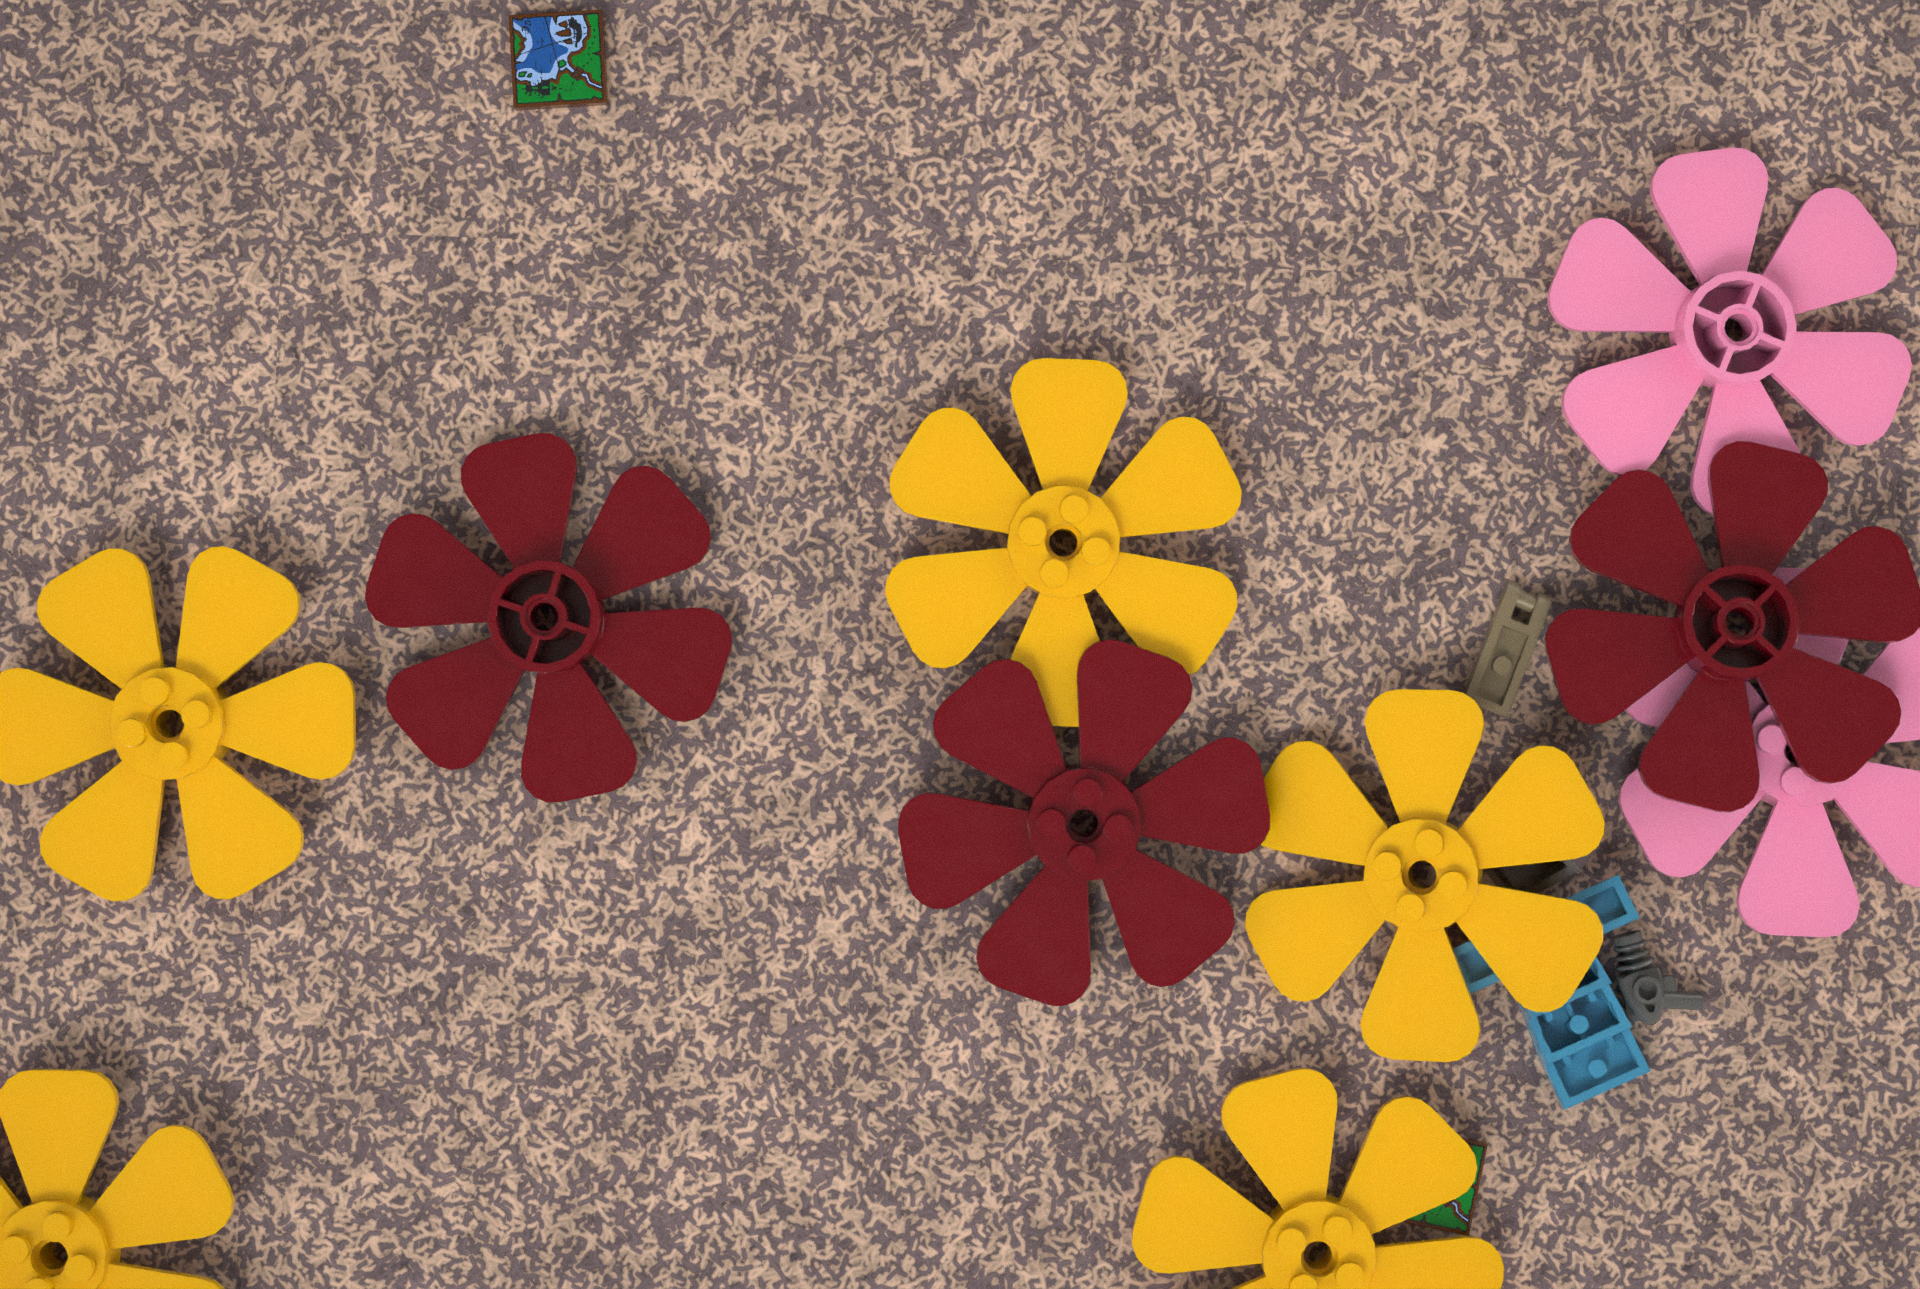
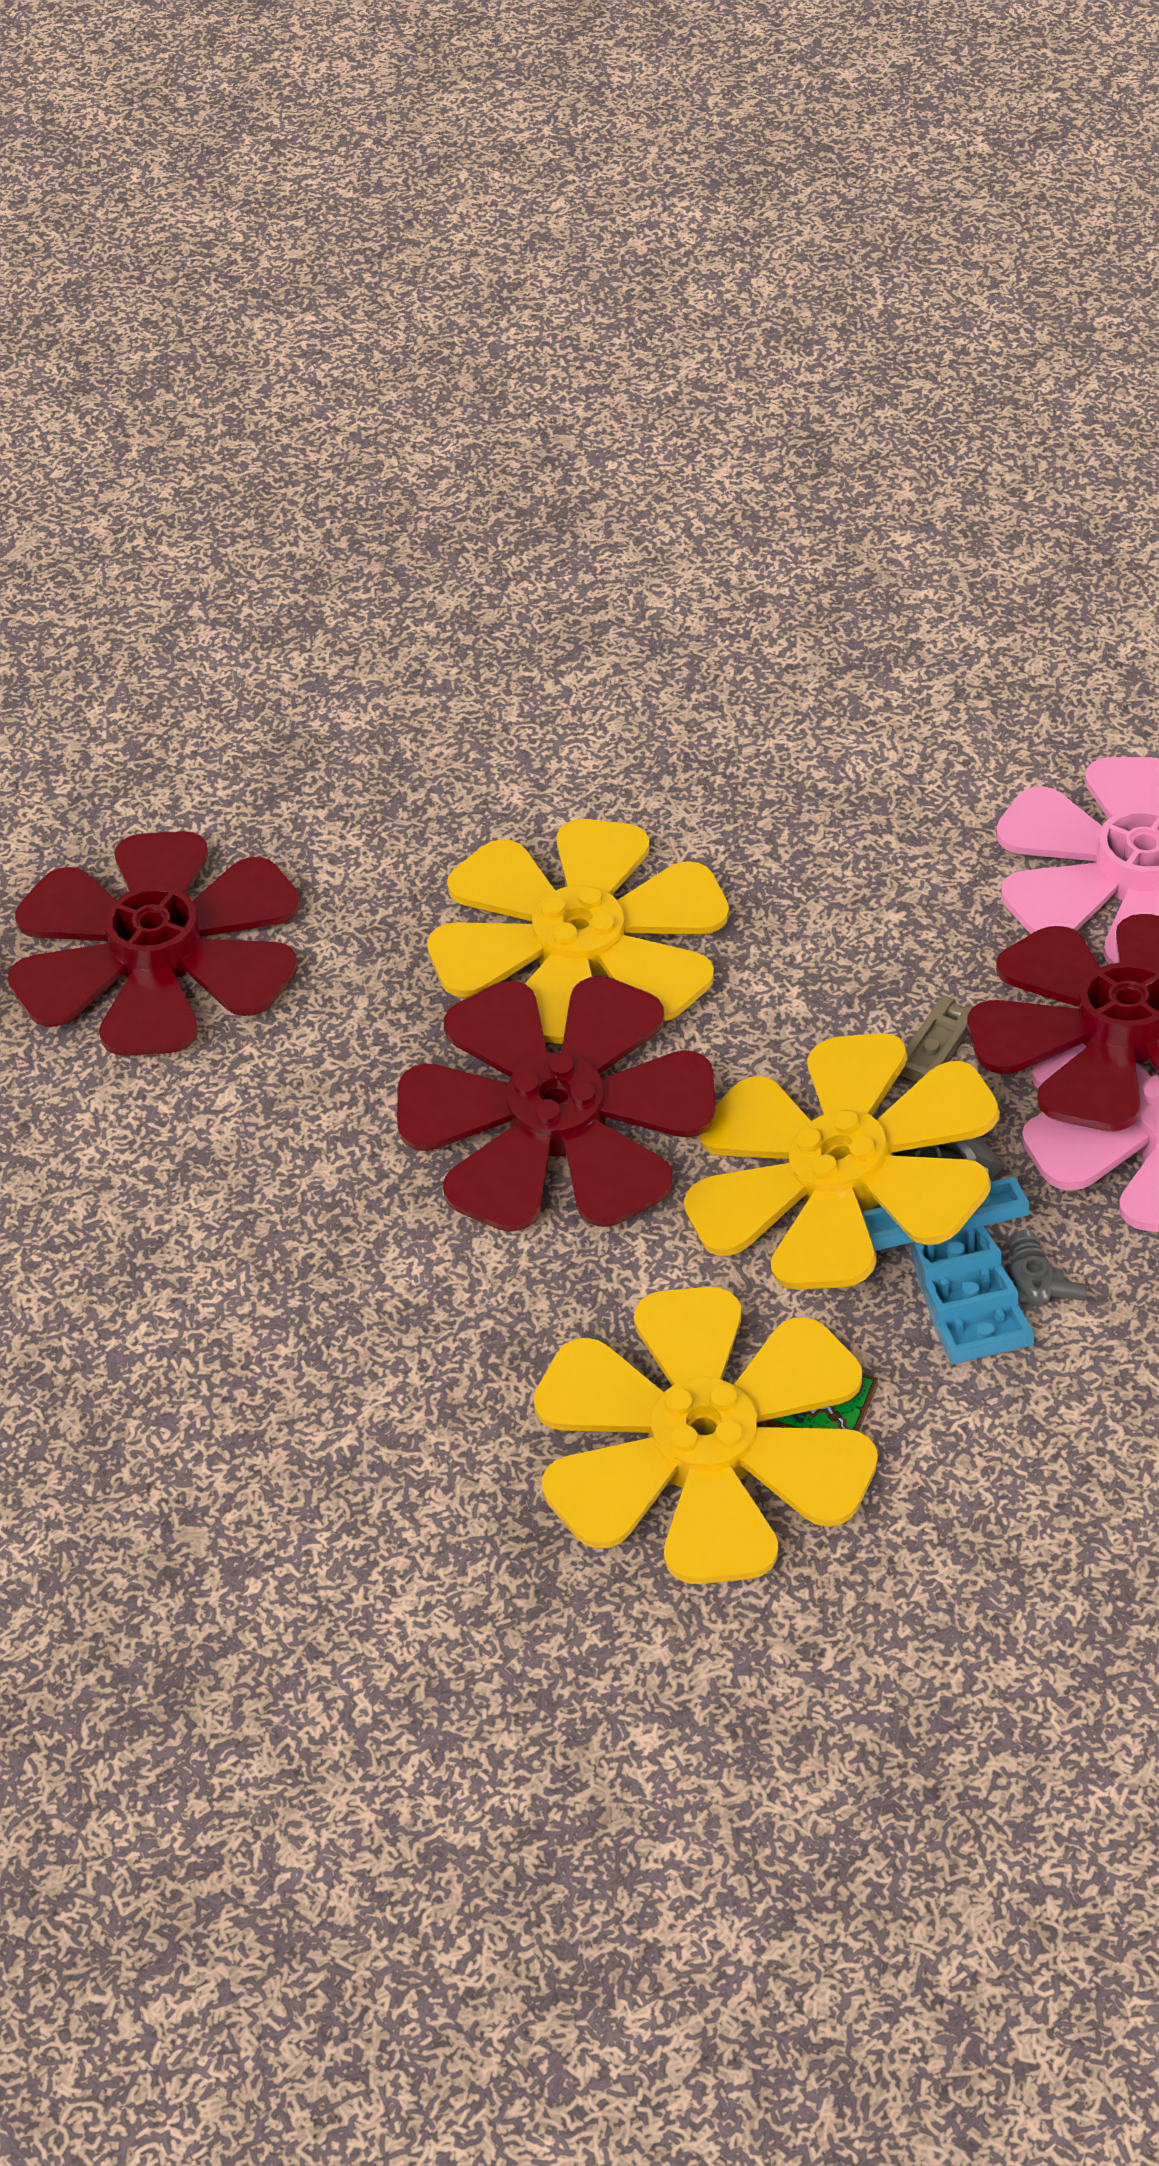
camera: 15 degrees right, 40 degrees down
tile [508,10,608,111] -> none

